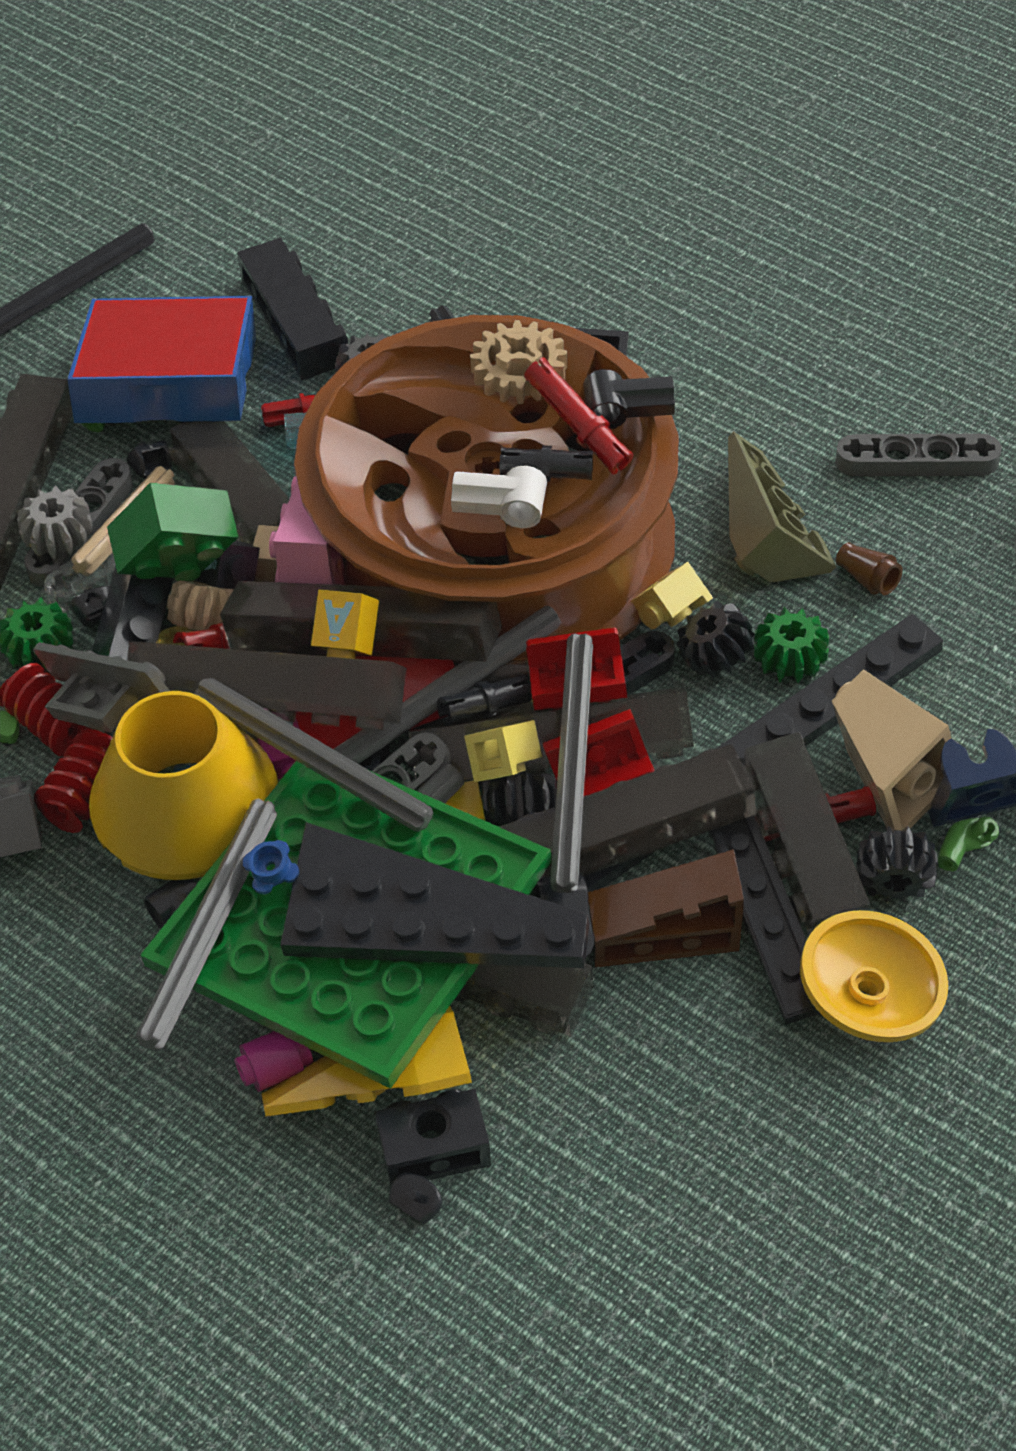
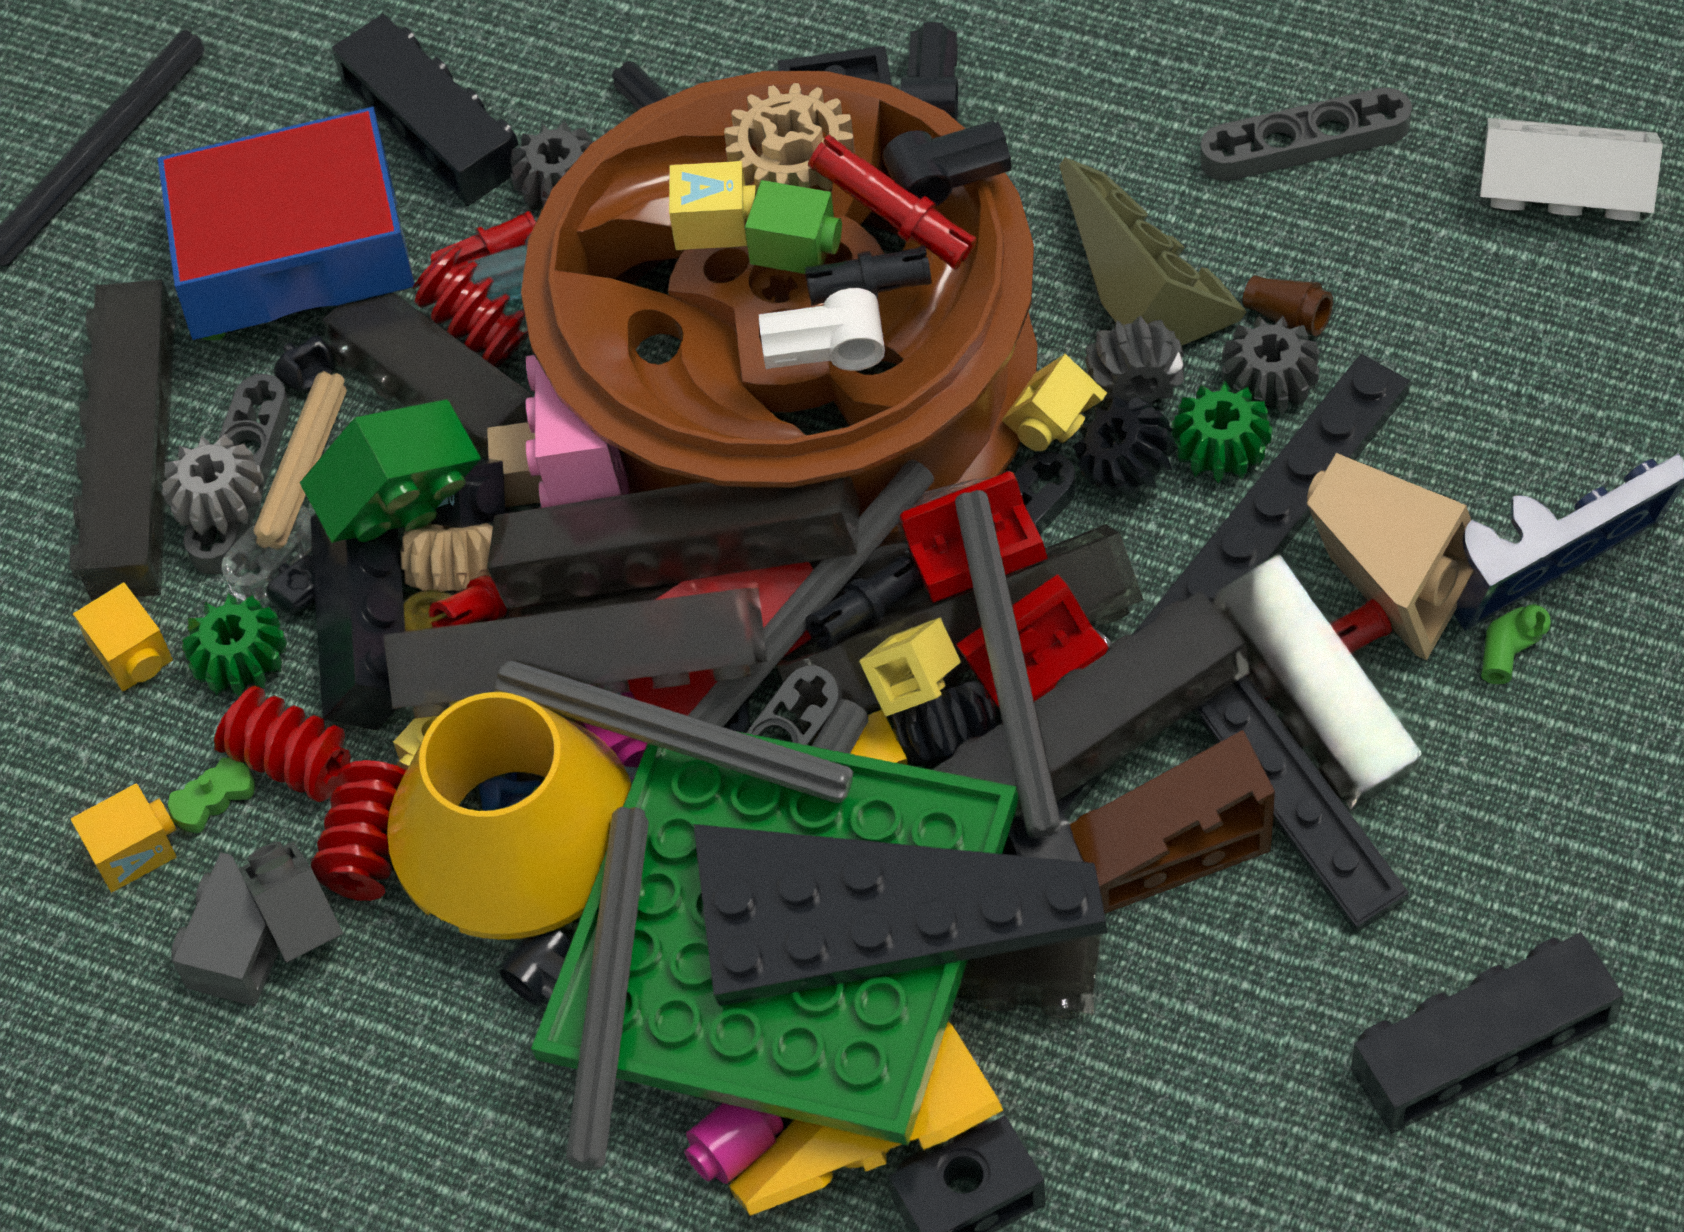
camera: 10 degrees left, 5 degrees up
dark grey bracket [33,642,170,732] -> none
blue plate [243,840,299,894] -> none
yellow brick [311,589,379,662] -> none
yellow dish [800,910,948,1042] -> none
black gear [856,826,938,902] -> none
none -> red piece [412,245,529,373]
none -> light yellow brick [669,161,757,250]
none -> bright green brick [745,180,842,274]
none -> black piece [900,22,958,121]
none -> dark grey gear [1085,315,1184,409]
none -> dark grey gear [1222,316,1320,415]
none -> black brick [1351,932,1624,1134]

